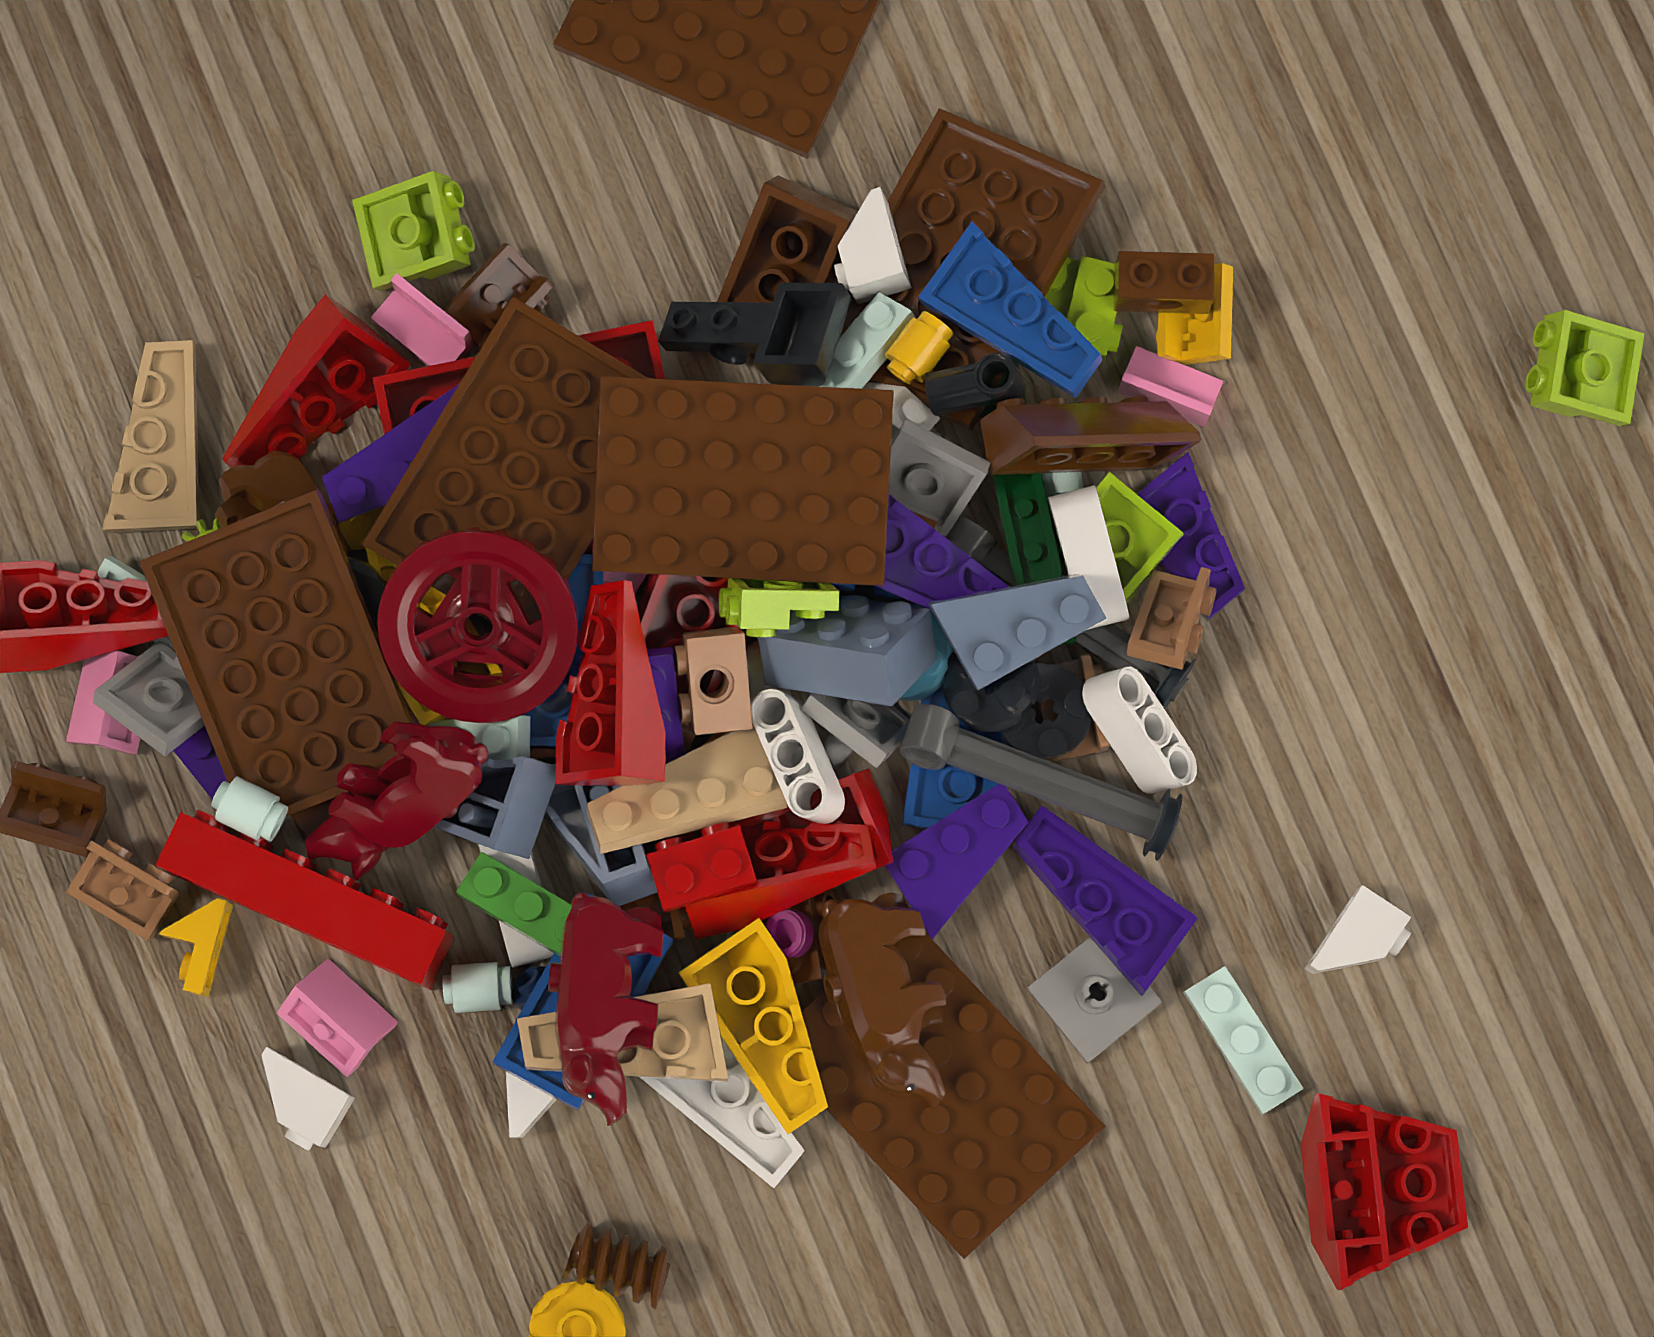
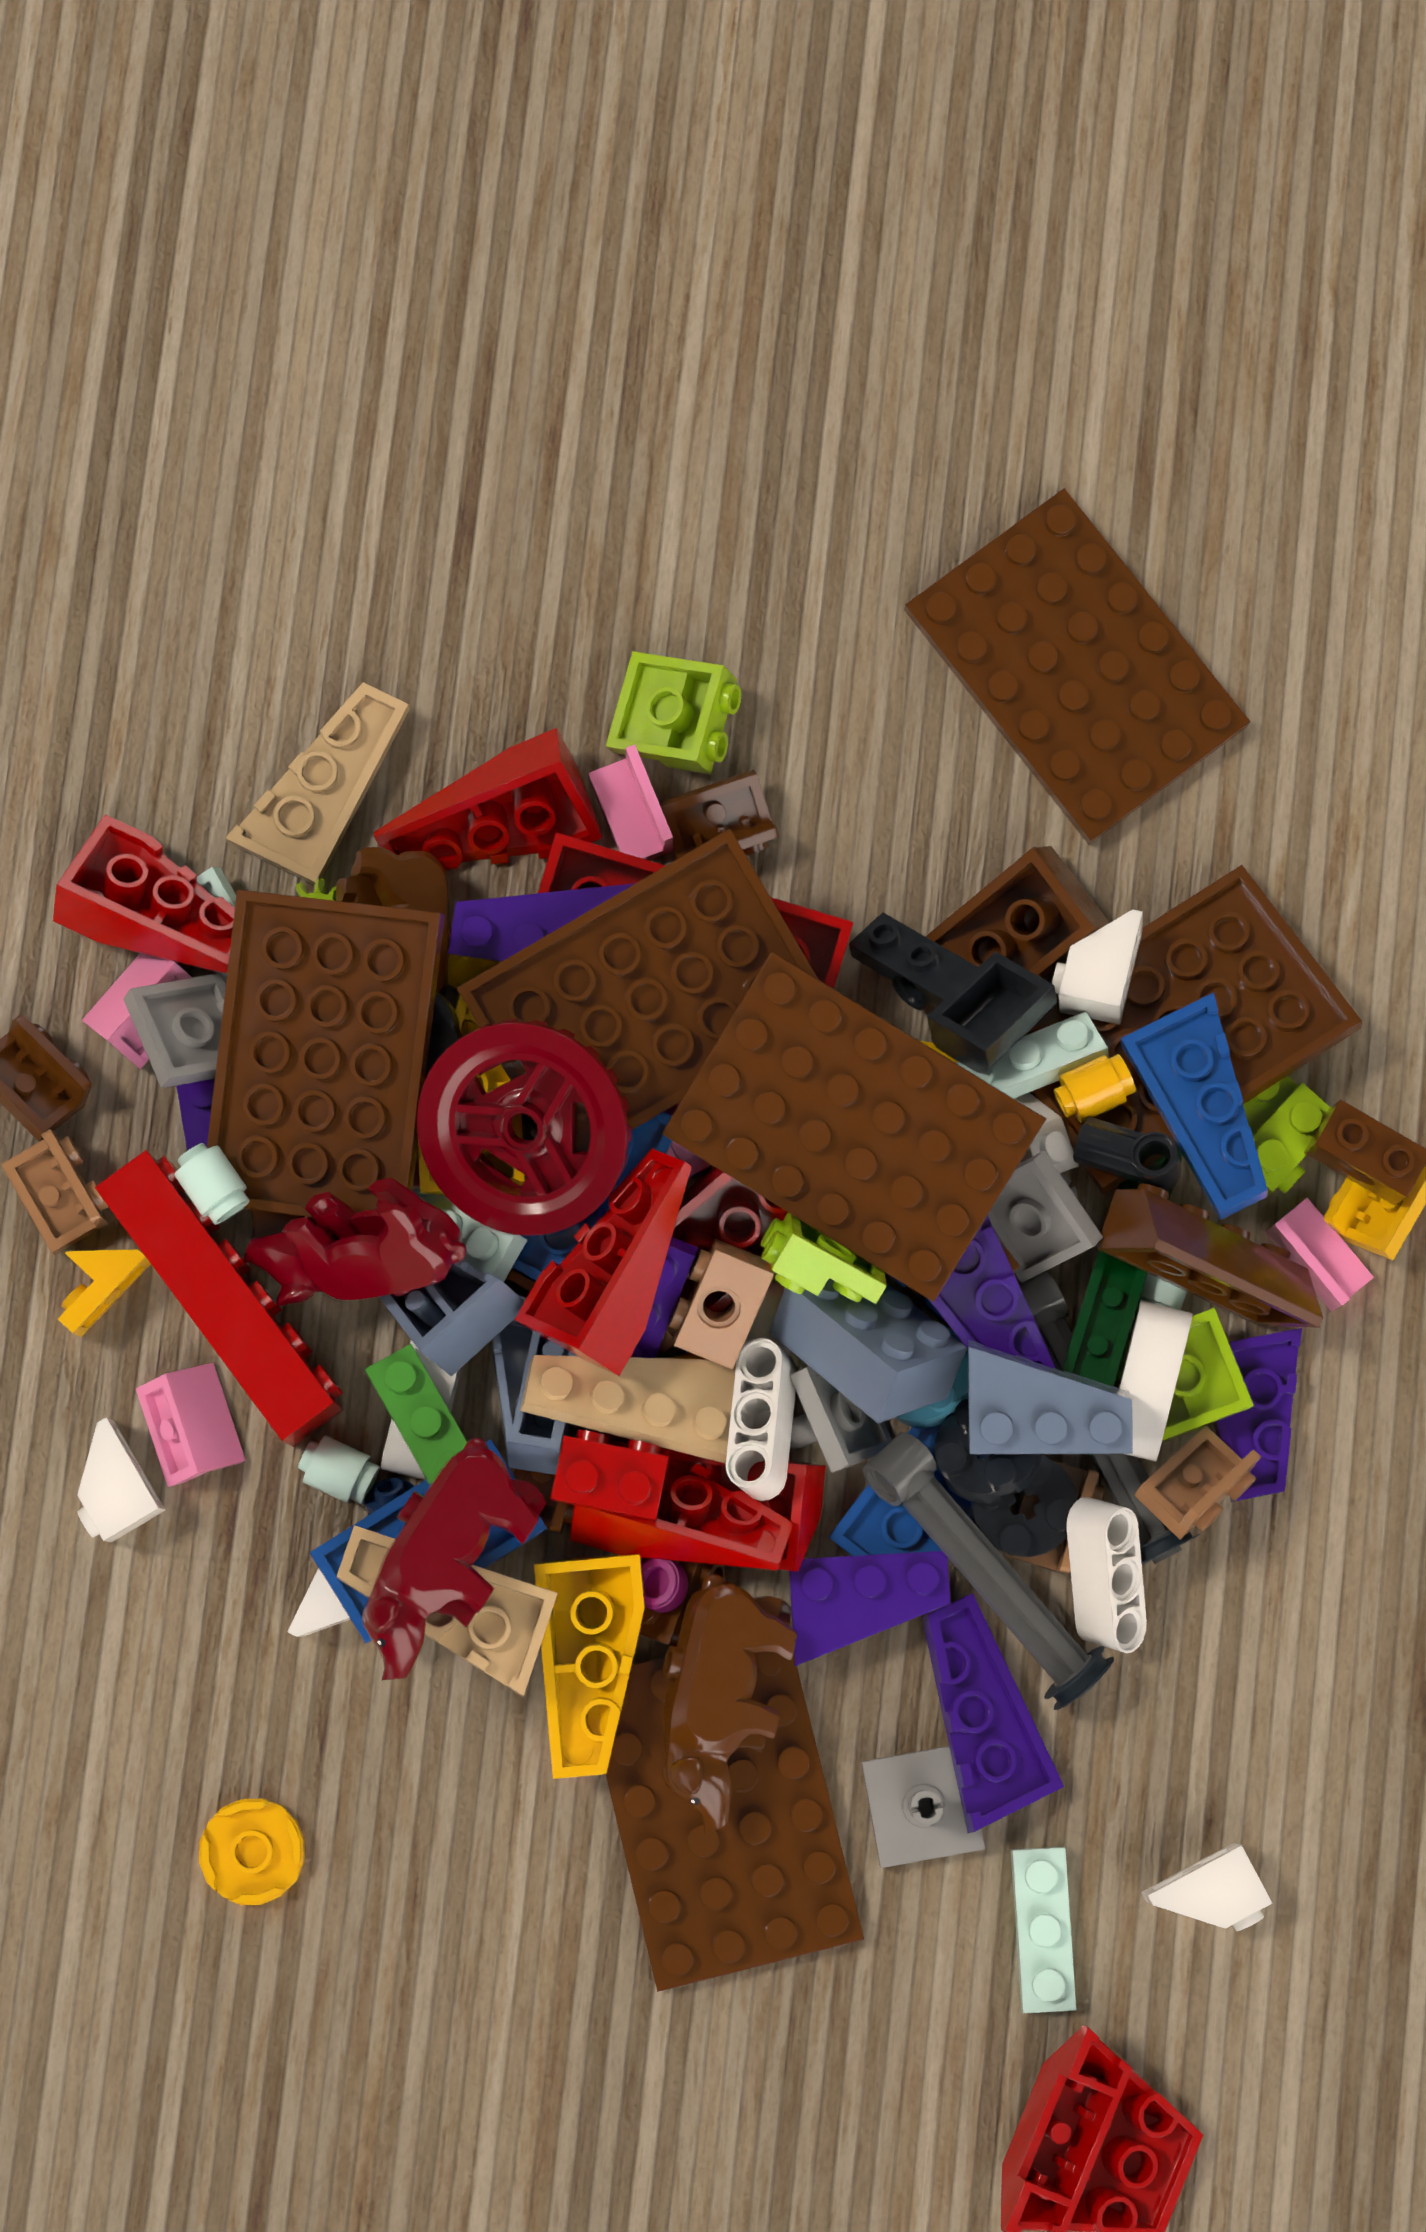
camera: 25 degrees right, 0 degrees up
reddish brown piece [563,1222,671,1309] -> none
white wing [639,1036,805,1188] -> none

